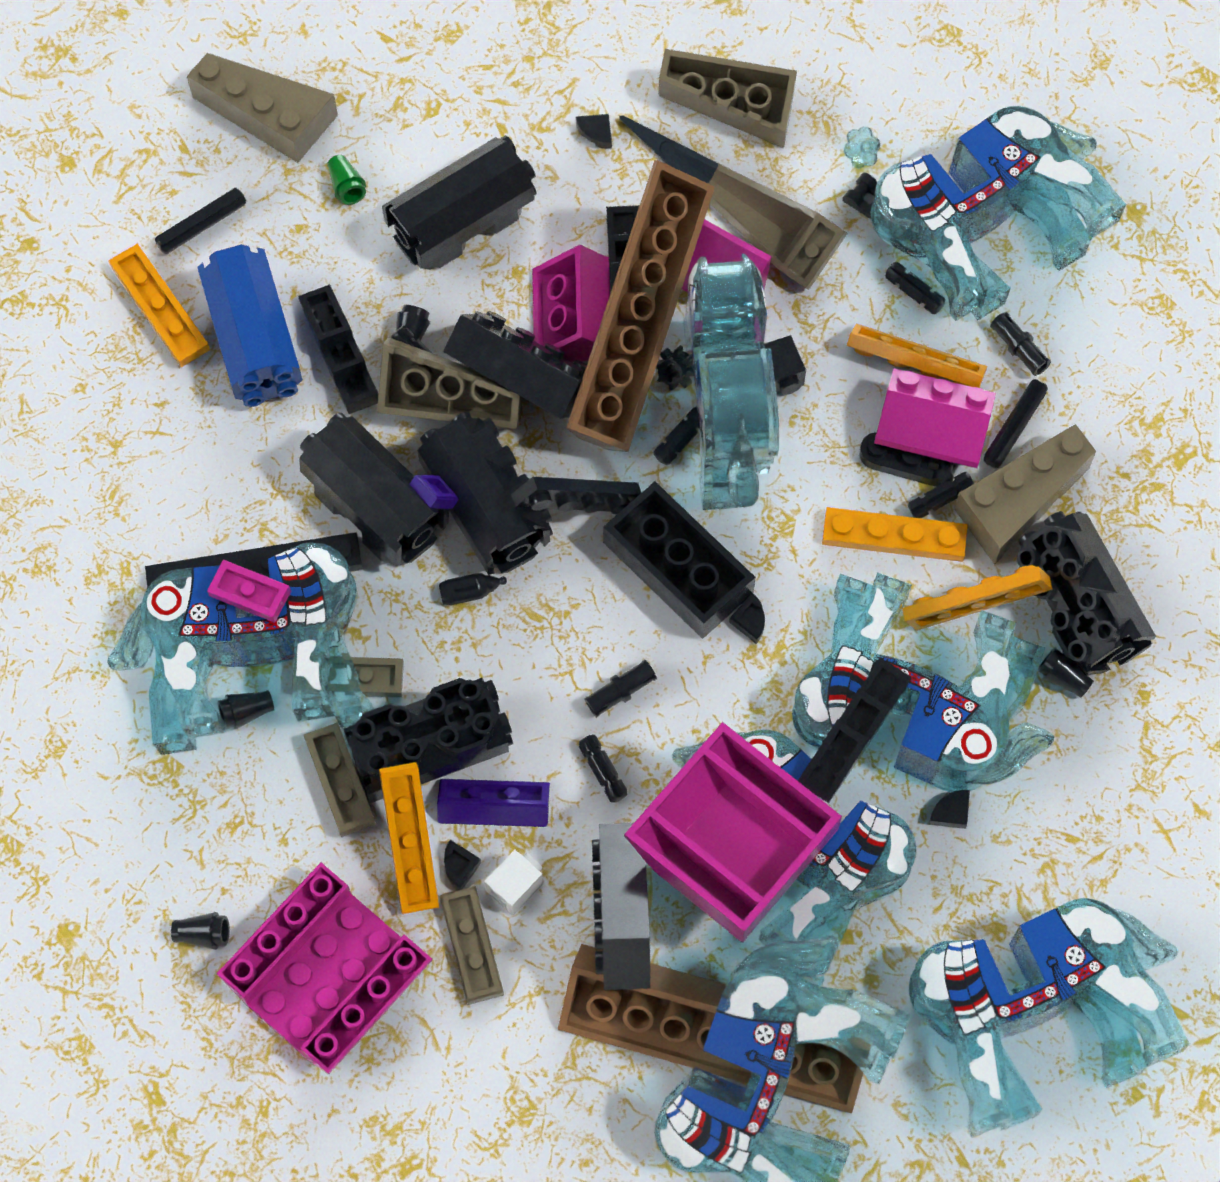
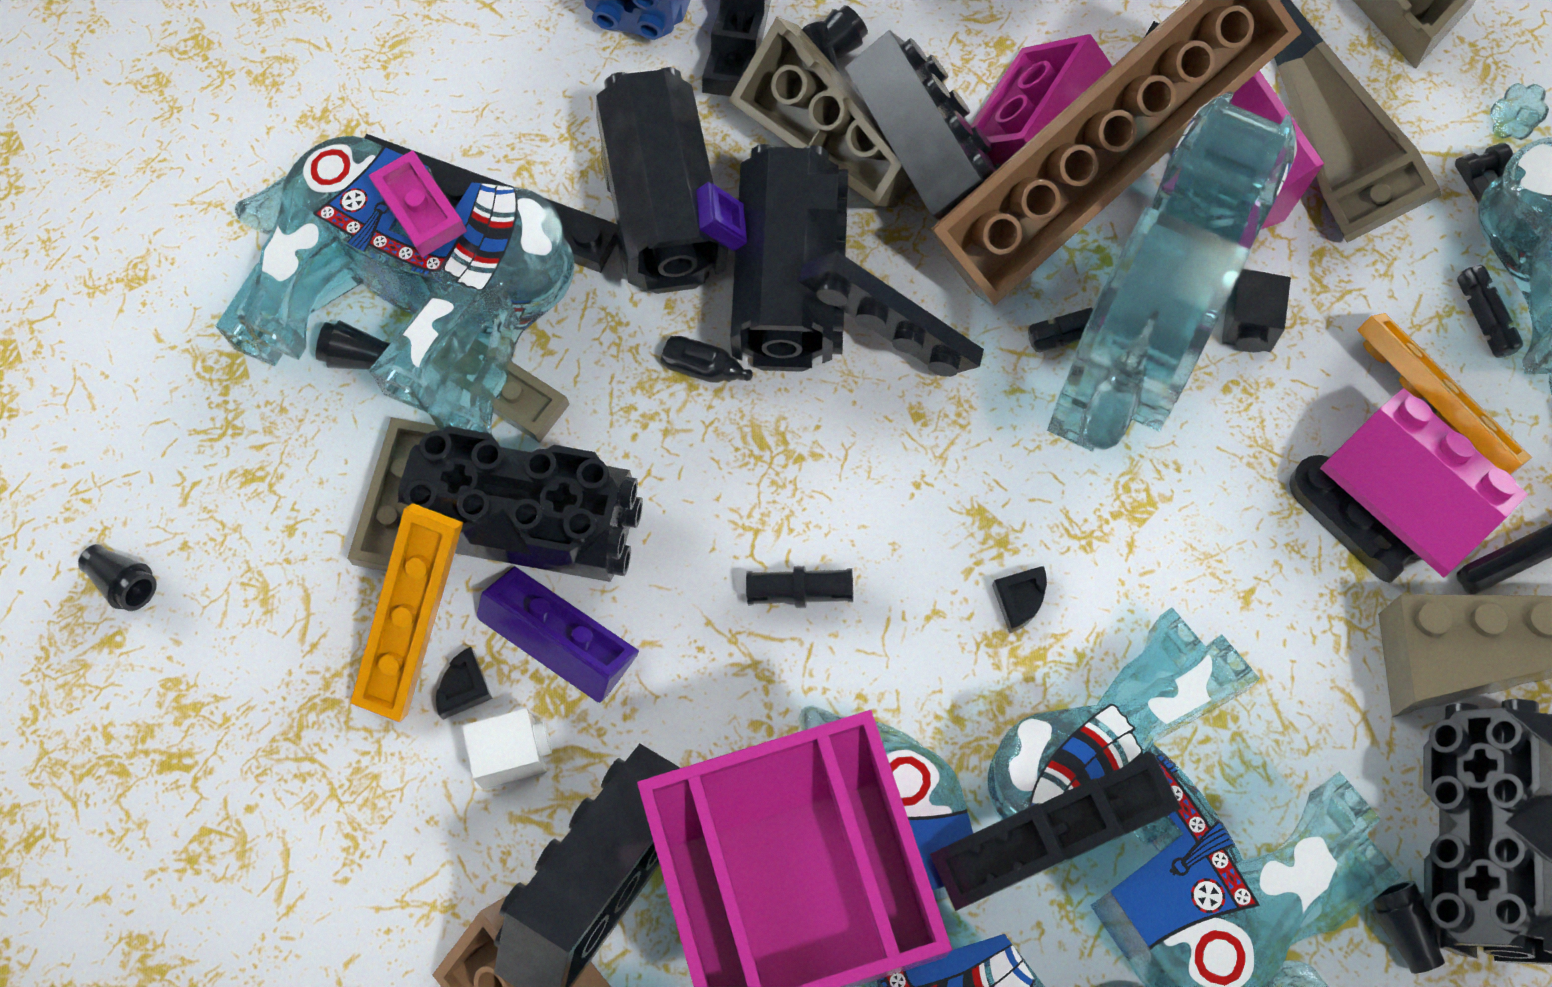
camera: 35 degrees right, 0 degrees up
dark pink slope [216,862,433,1075] -> none
dark tan tile [440,886,504,1005] -> none
black axle [579,734,627,803] -> none
black brick [603,481,756,639] -> none
black gear [656,345,697,391] -> none
light orange plate [822,507,968,562] -> none
light orange plate [902,565,1053,630] -> none
black axle [908,472,974,518] -> none

